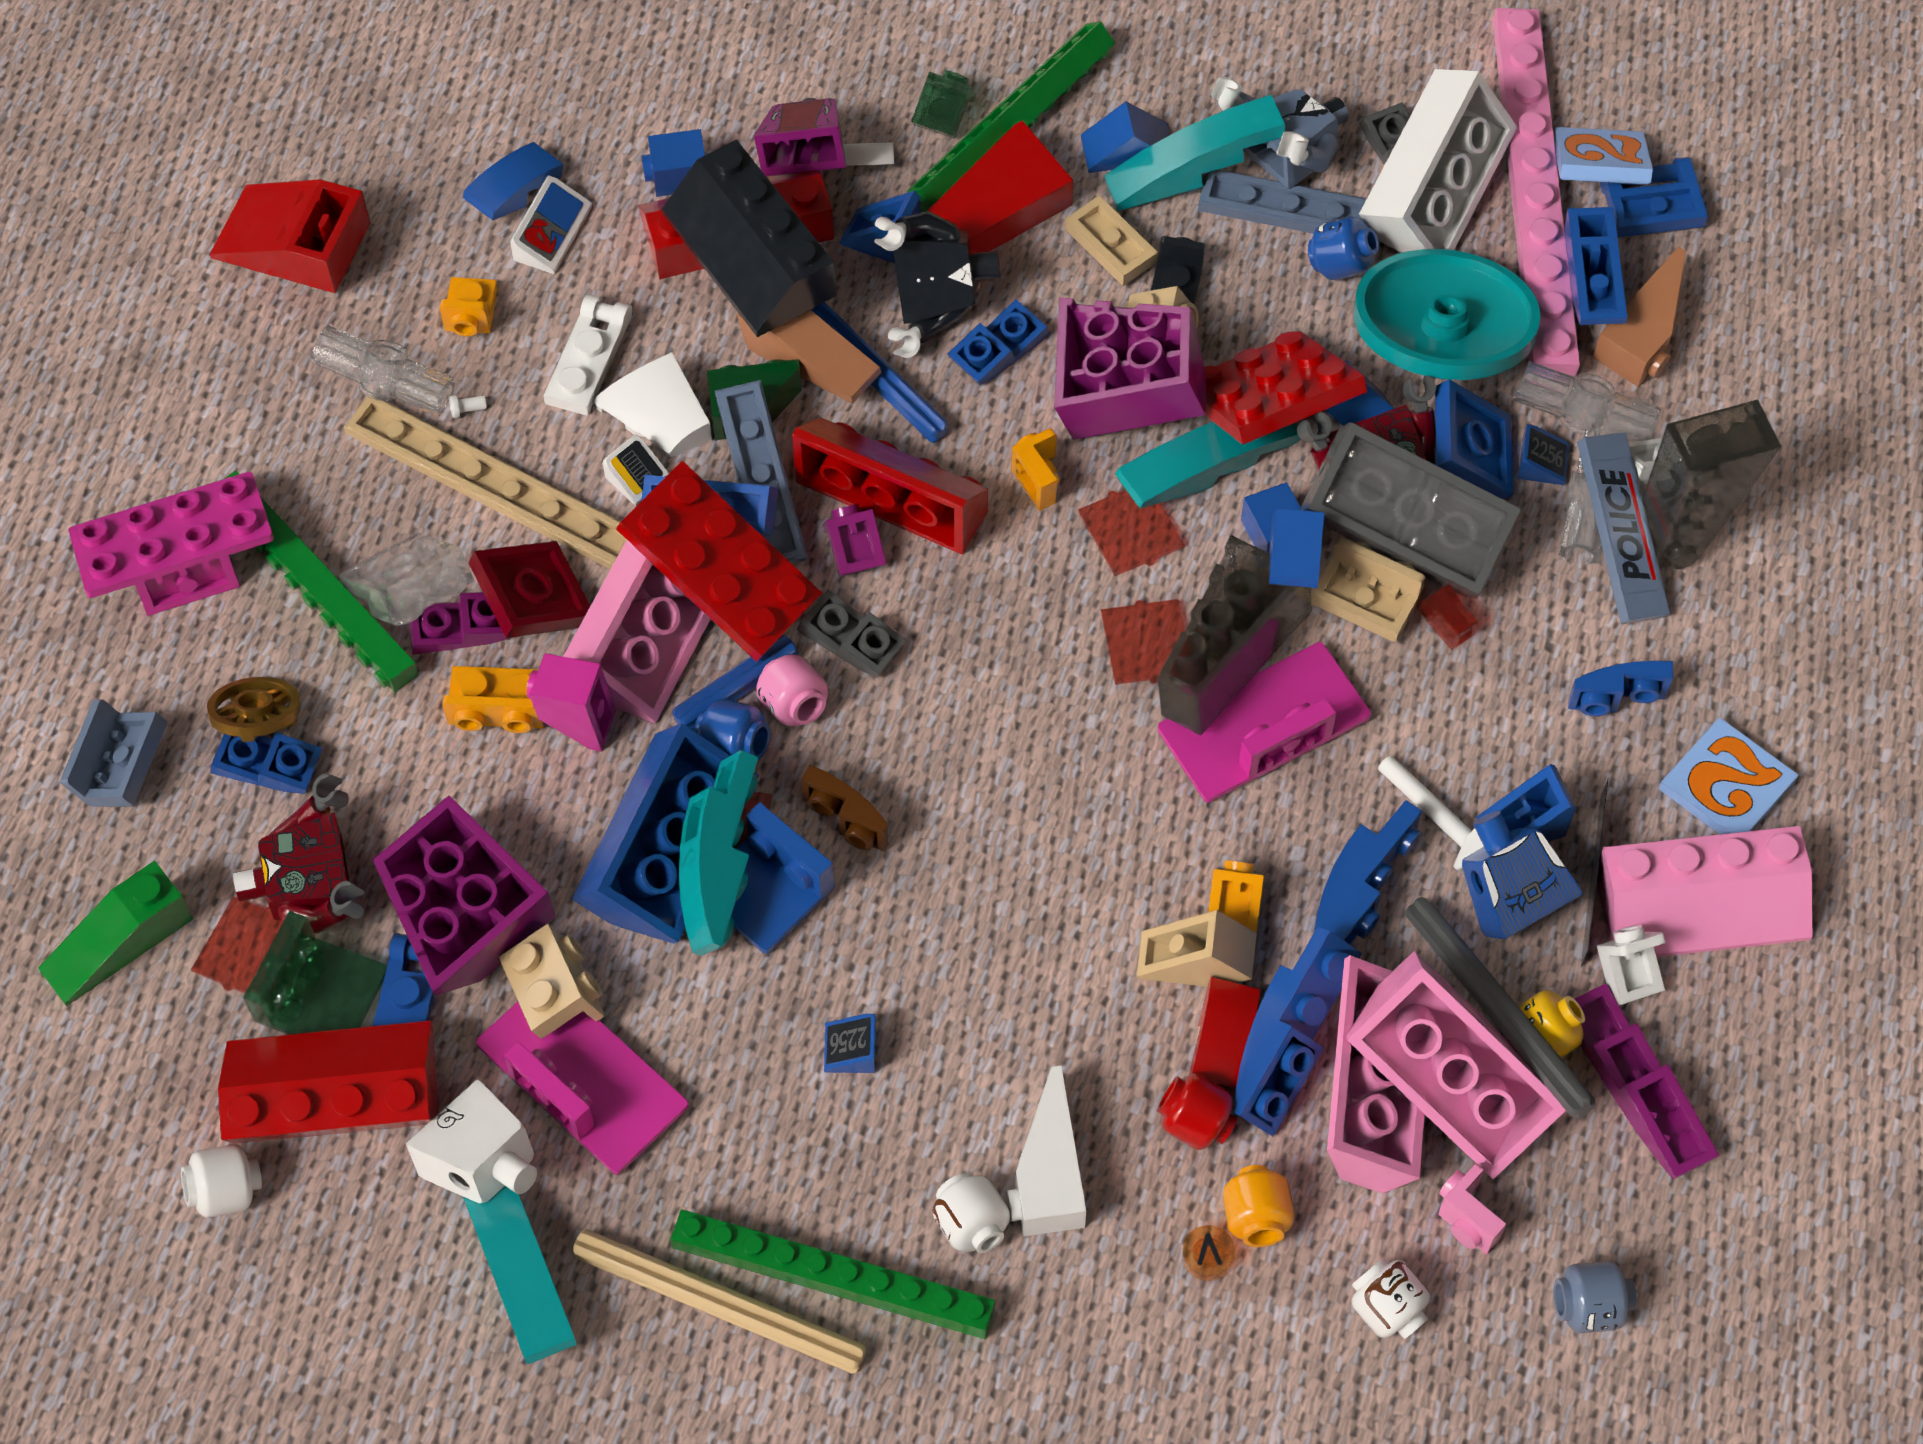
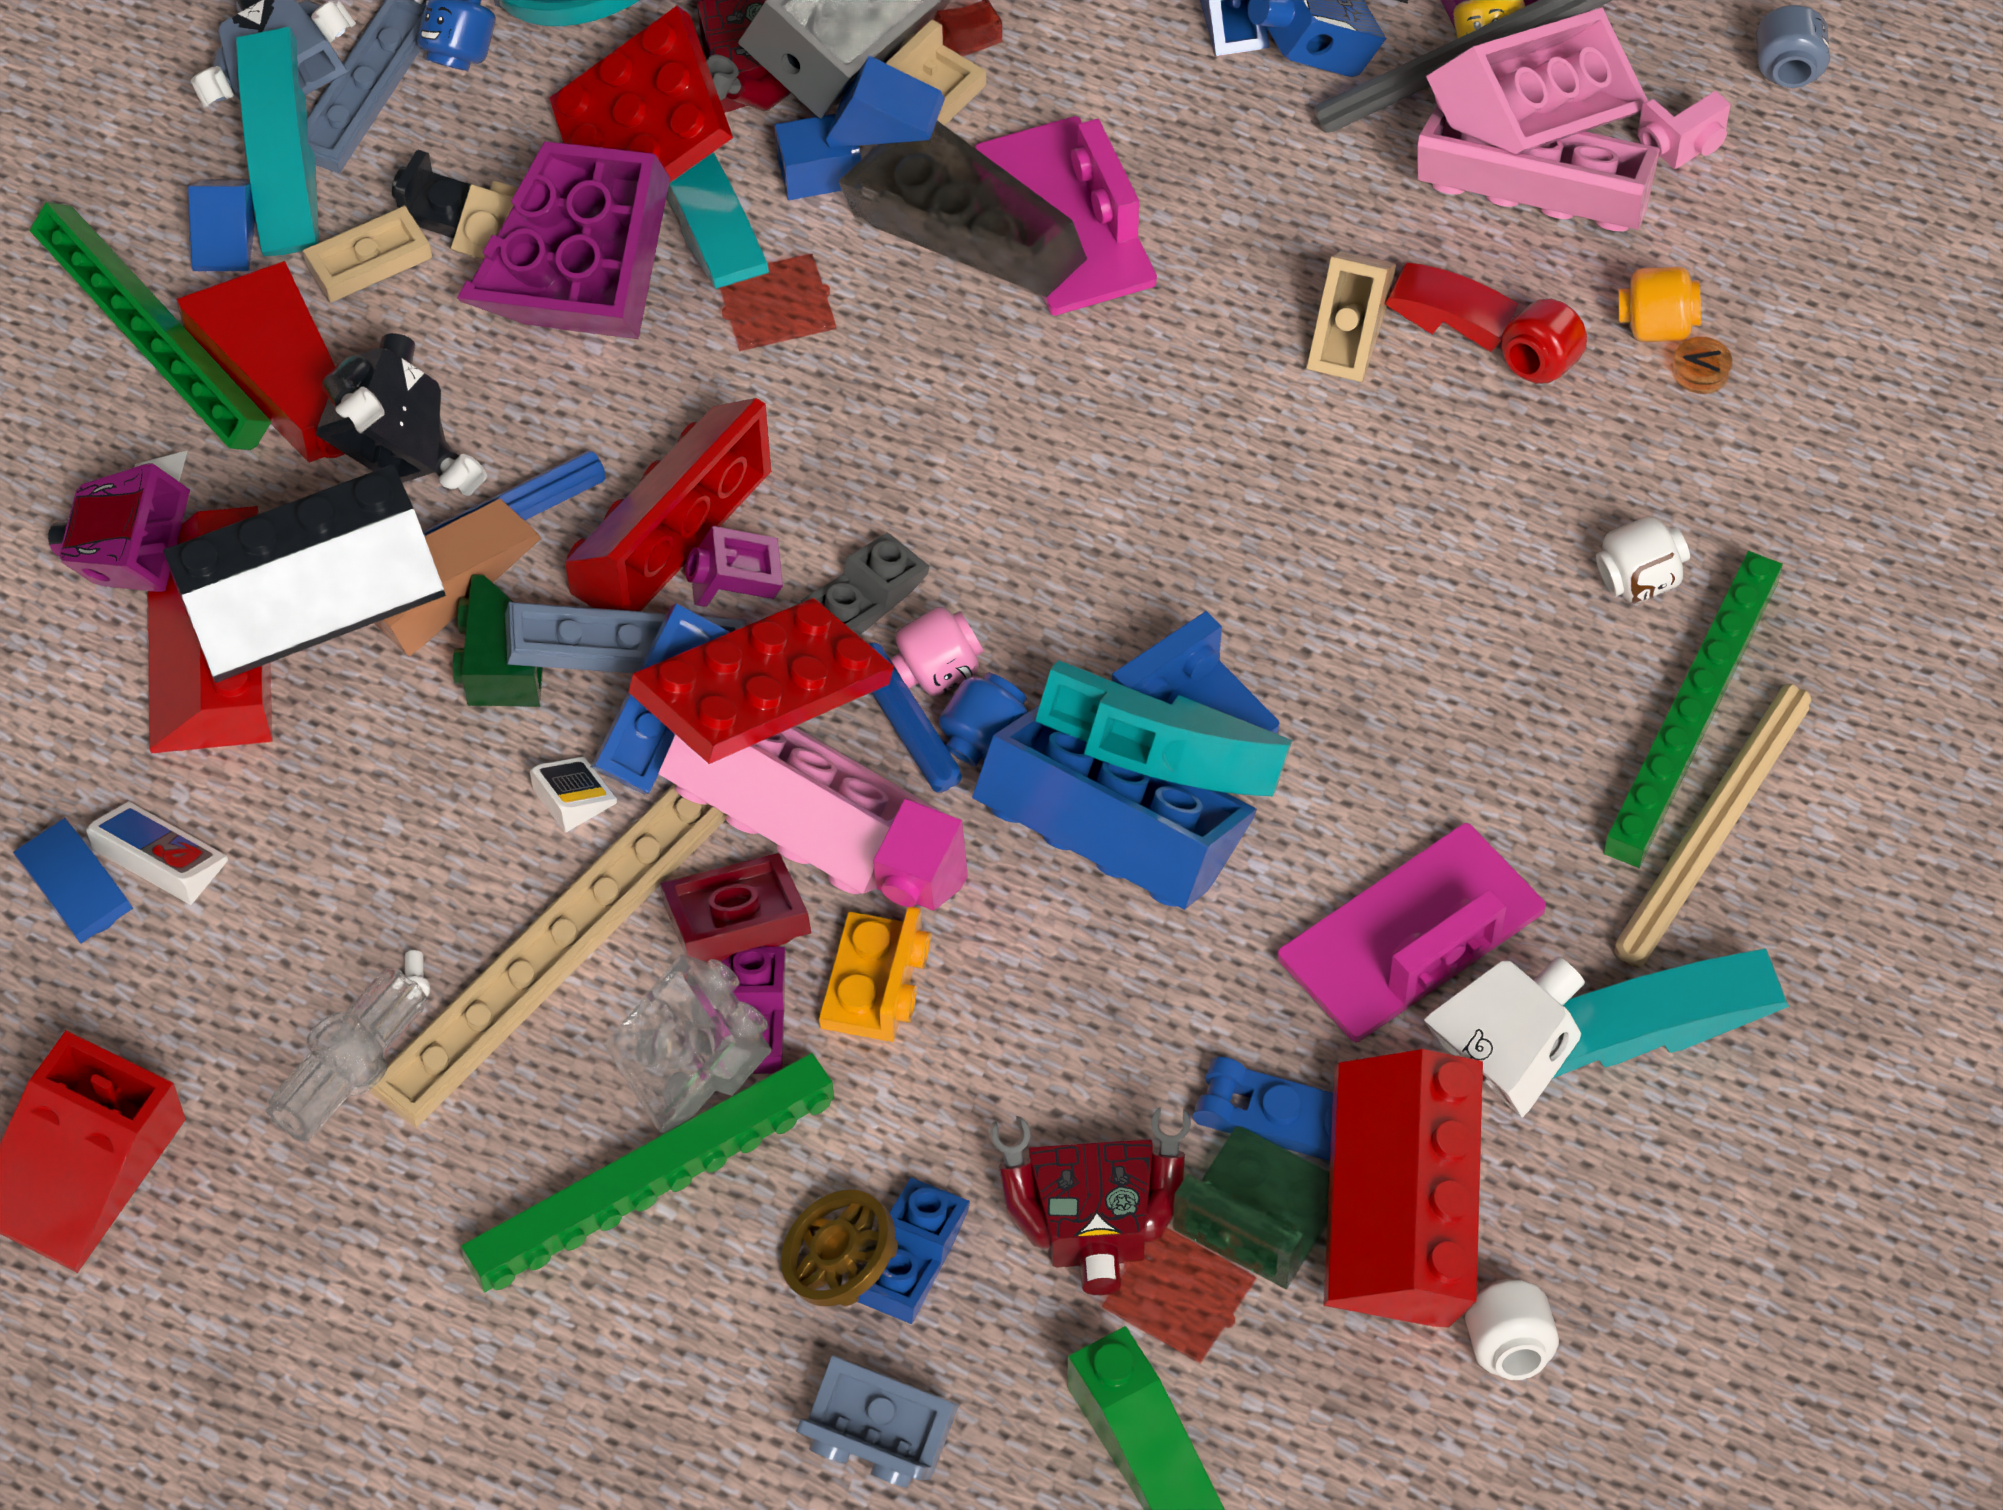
camera: 80 degrees left, 5 degrees down
dark pink bracket [68,472,274,616] -> none
magenta wedge [373,795,556,996] -> none
light orange bracket [440,277,498,336] -> none
tan bracket [499,924,605,1039] -> none
white plate [543,294,632,416] -> none
white slope [593,353,712,458] -> none
blue brick [641,129,705,197] -> none
reddish brown slope [801,764,889,852] -> none
slope [824,1014,876,1073] -> none
blue slope [839,191,921,263] -> none
clear green bracket [911,70,976,139] -> none
blue slope [947,299,1050,385] -> none
white slope [1007,1066,1086,1237] -> none
light orange bracket [1011,428,1060,511] -> none
clear red piece [1101,599,1193,685] -> none
light orange bracket [1208,860,1264,932] -> none
blue slope [1234,926,1362,1137] -> none
blue slope [1313,800,1422,945] -> none
white head [1351,1258,1431,1339] -> none
white piece [1378,756,1484,873] -> none

